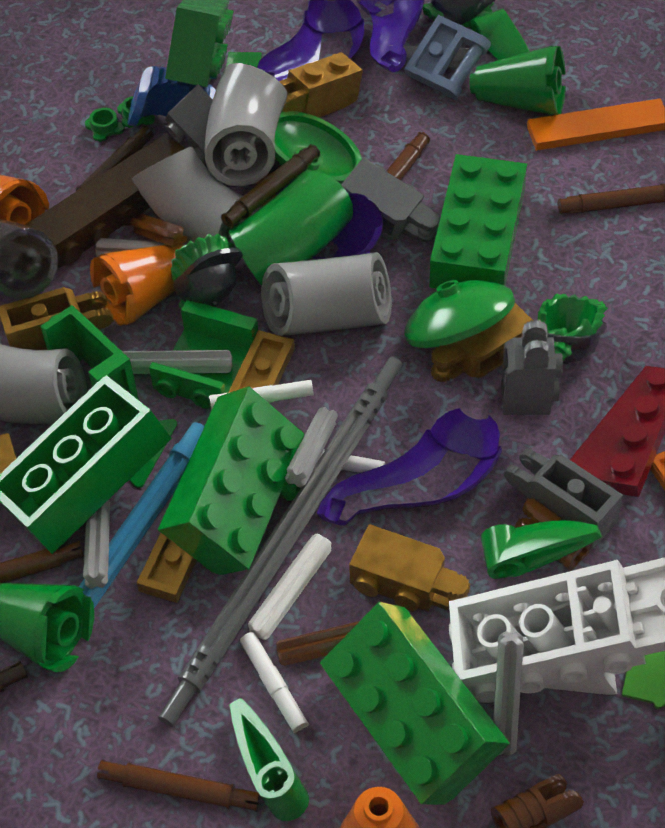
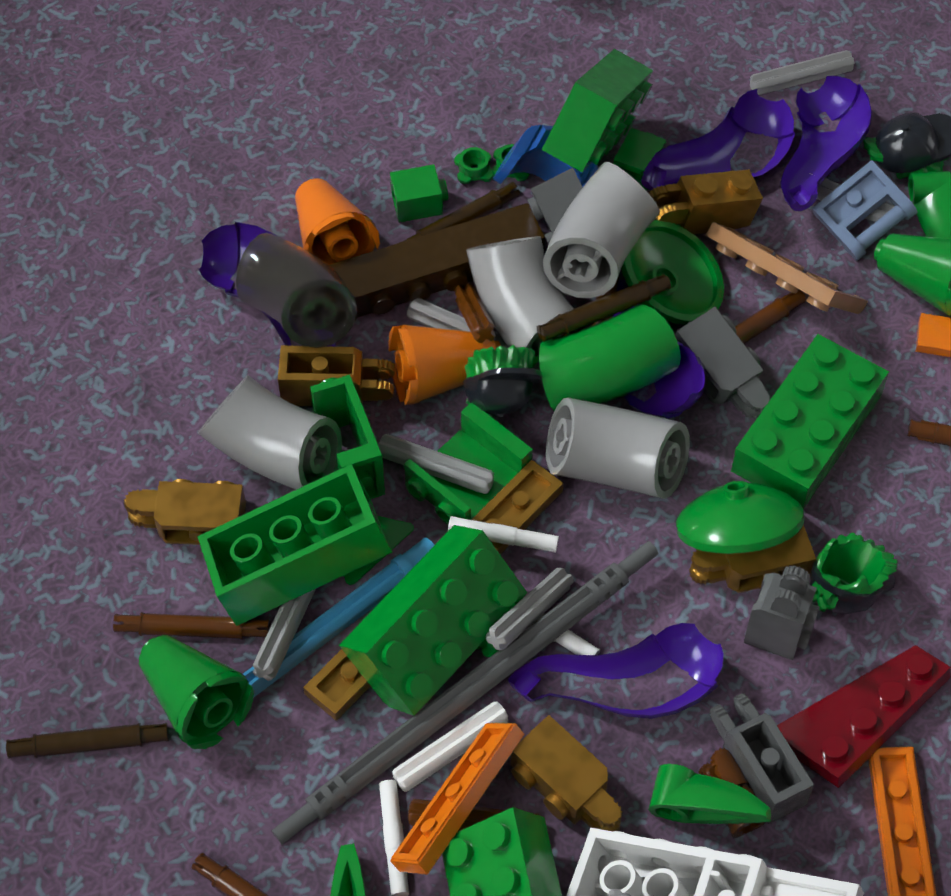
camera: 20 degrees right, 5 degrees up
none -> green brick [390,164,449,223]
none -> orange tile [390,723,524,875]
none -> medium nougat wing [706,222,868,314]

